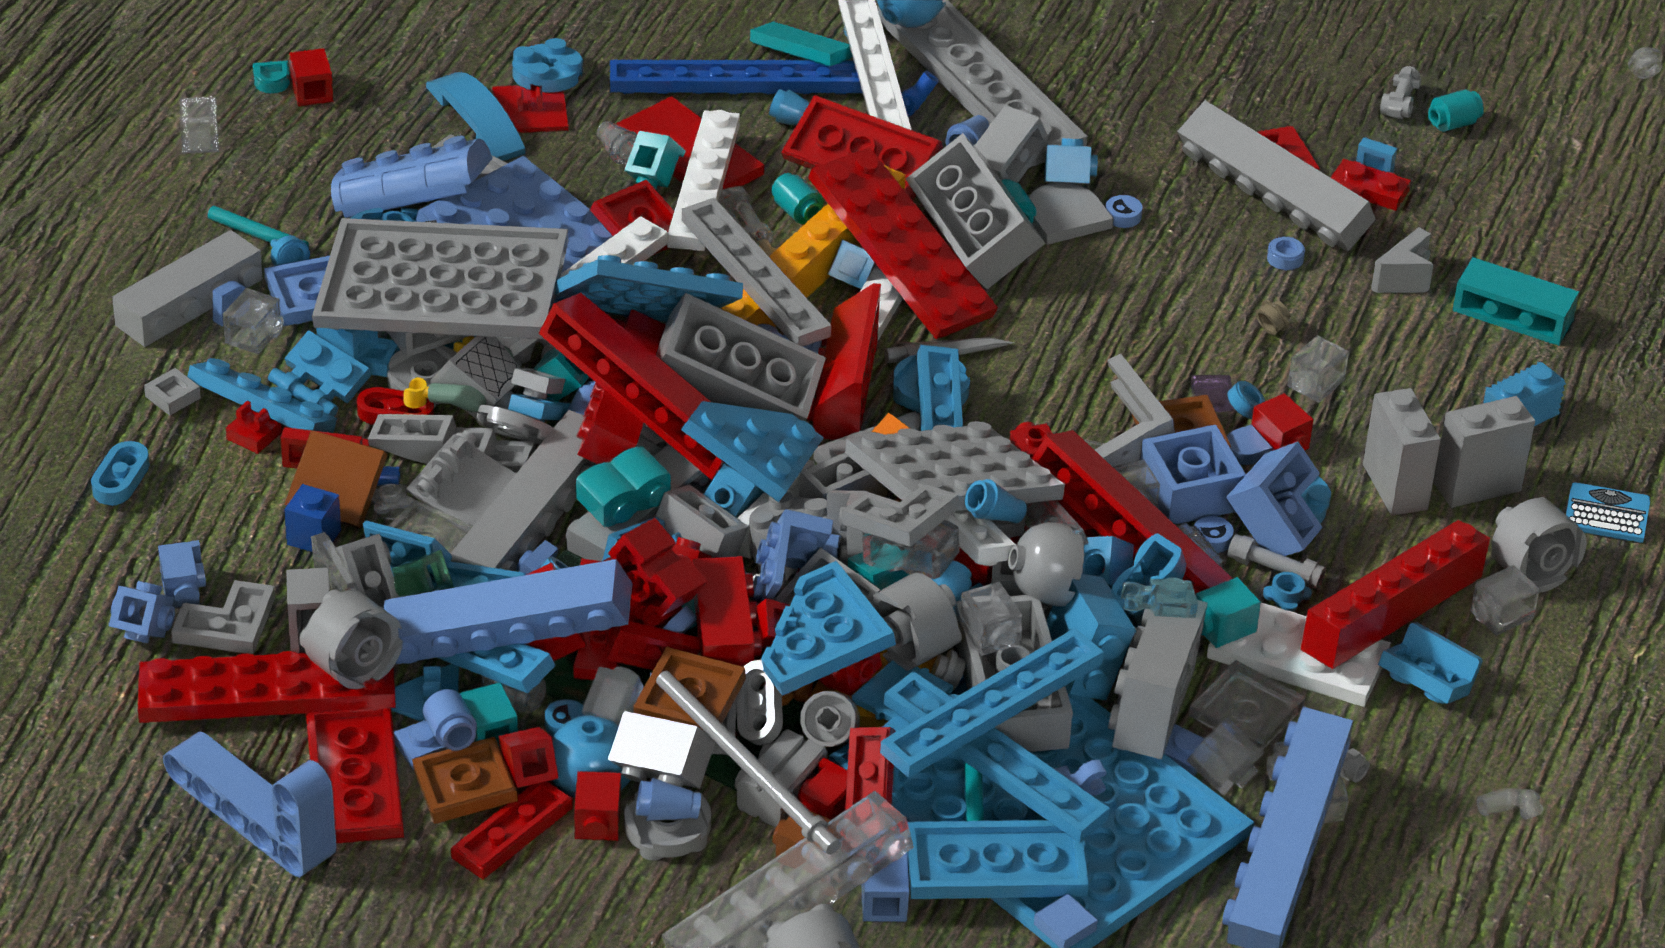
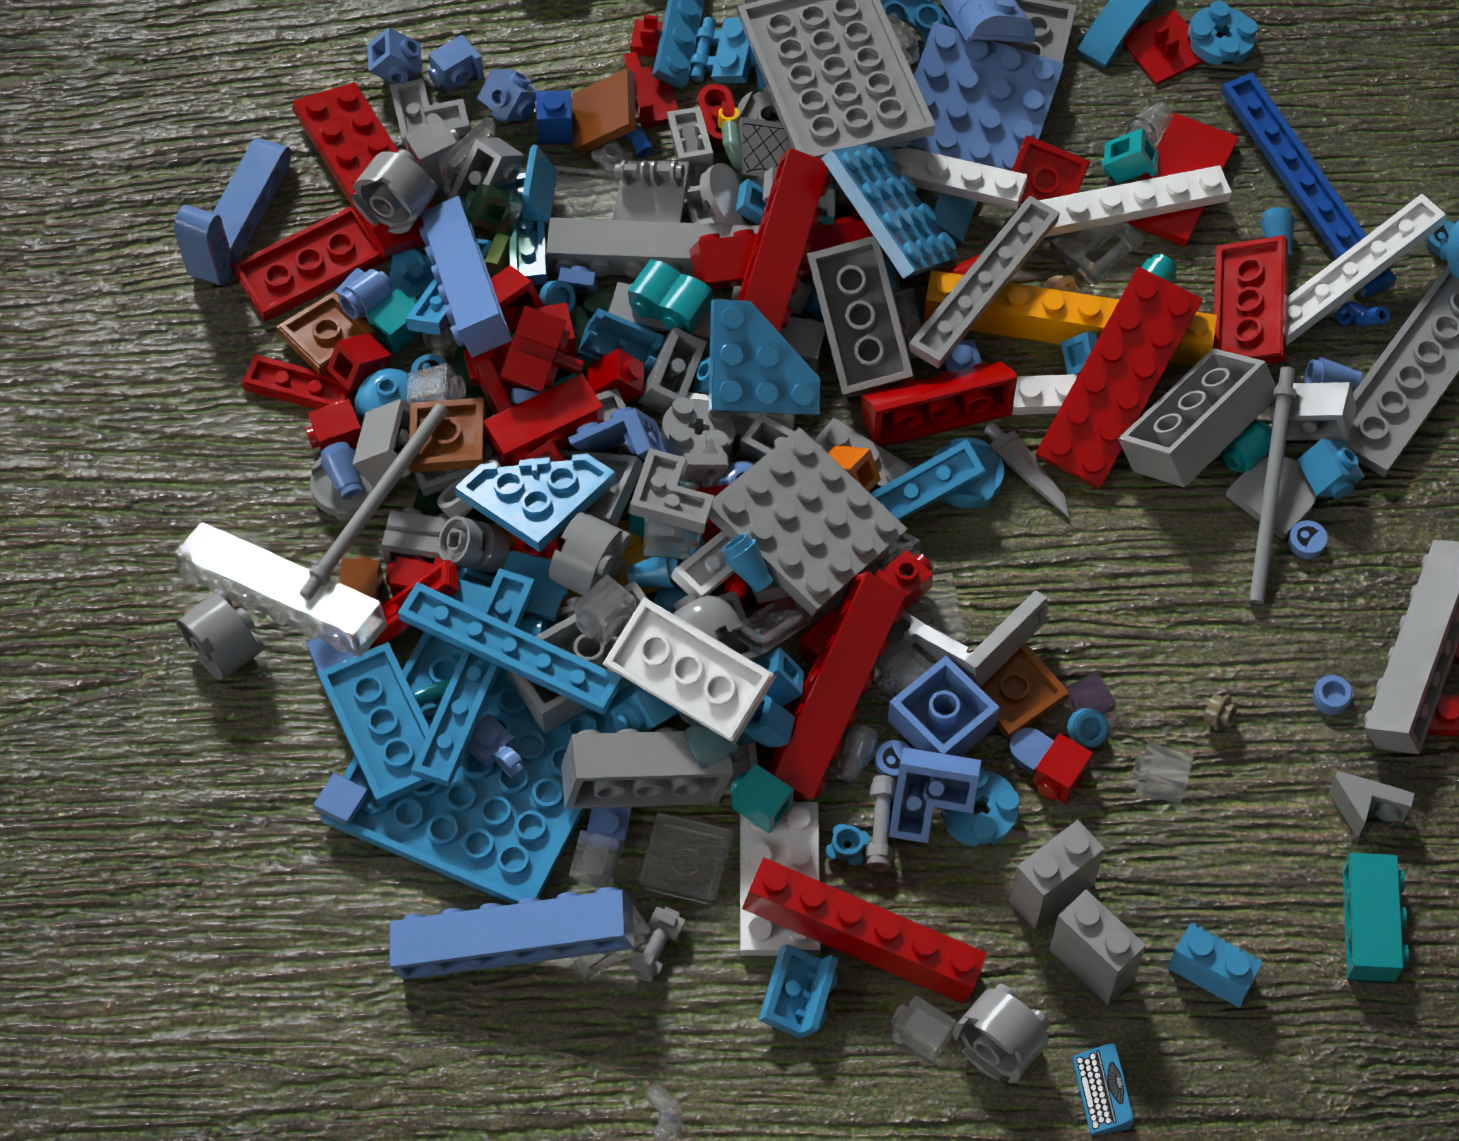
camera: 70 degrees right, 20 degrees up
teal tile [750,22,853,66] -> none
none -> medium blue brick [477,69,538,123]
none -> white tile [603,597,777,744]
none -> light grey bar [1249,367,1296,604]

